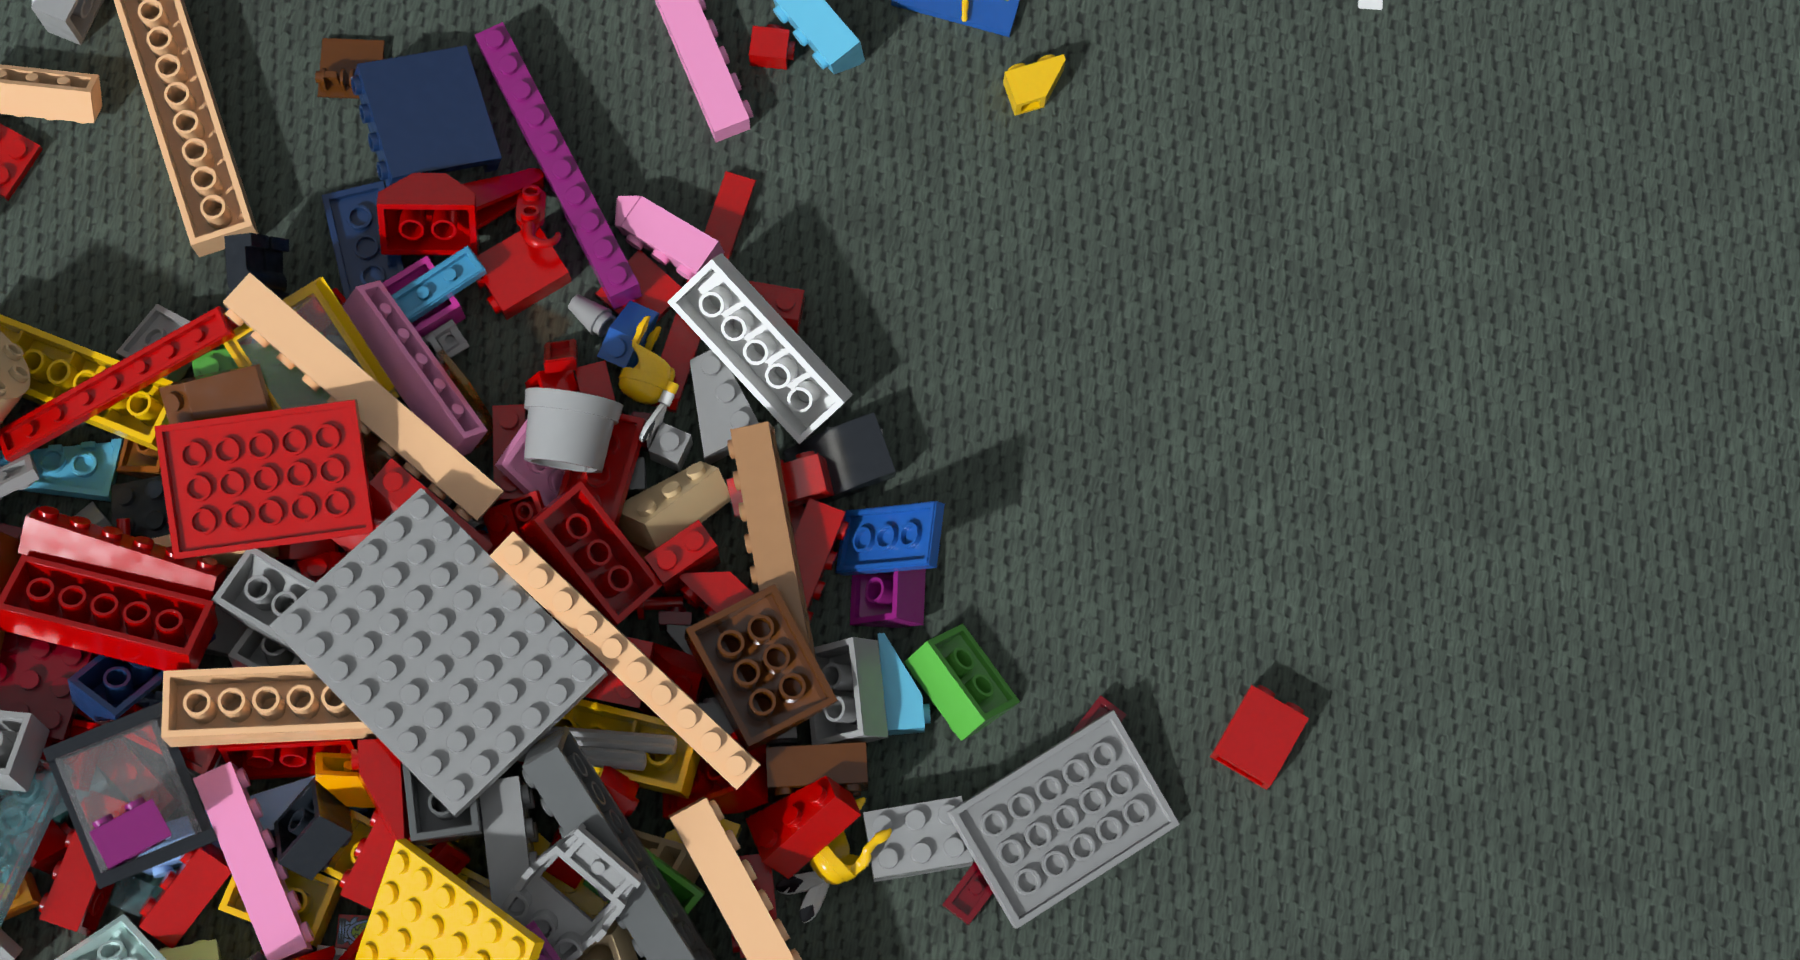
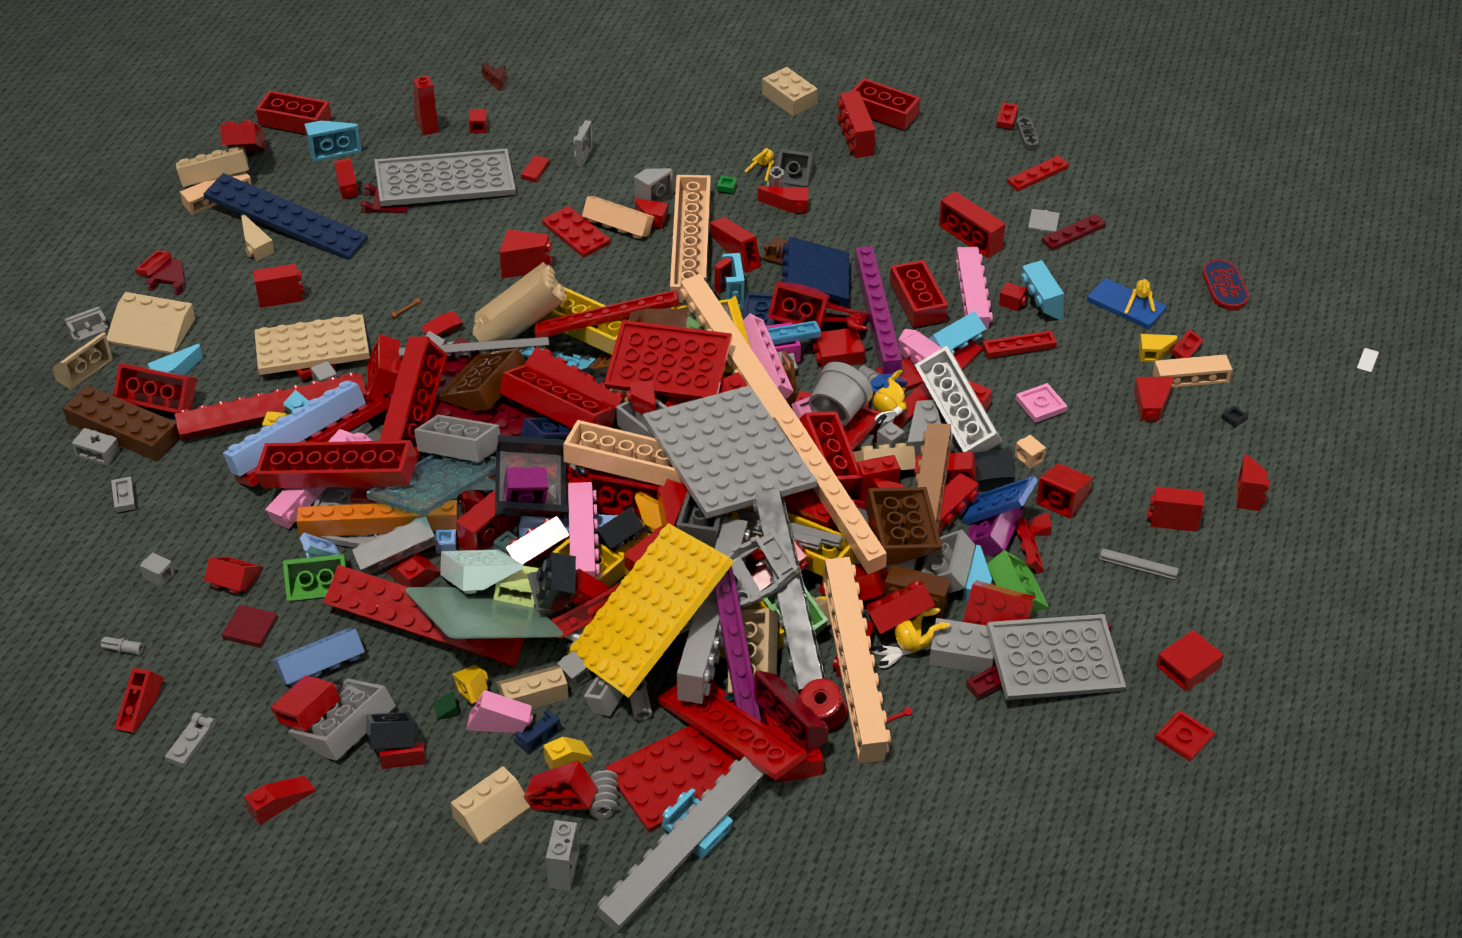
camera: 25 degrees right, 30 degrees down
none -> light blue slope [435,529,457,554]
none -> red slope [627,380,656,414]
none -> red slope [635,198,668,229]
none -> red slope [710,217,761,273]
none -> red plate [714,257,732,295]
none -> medium azure panel [722,253,744,307]
none -> red brick [890,260,948,328]
none -> medium azure slope [928,311,986,353]
none -> red brick [963,580,1035,626]
none -> red plate [982,330,1057,359]
none -> bright pink plate [1015,383,1067,423]
none -> light nougat brick [1015,435,1046,468]
none -> red plate [1016,516,1045,574]
none -> red slope [1028,513,1051,536]
none -> red slope [1036,463,1093,519]
none -> light grey axle [1099,548,1178,579]
none -> red slope [1134,377,1173,421]
none -> red brick [1147,487,1204,532]
none -> light nougat brick [1152,355,1232,387]
none -> red tile [1155,710,1215,762]
none -> red plate [1170,329,1204,359]
none -> black tile [1221,406,1248,428]
none -> red slope [1236,454,1270,511]

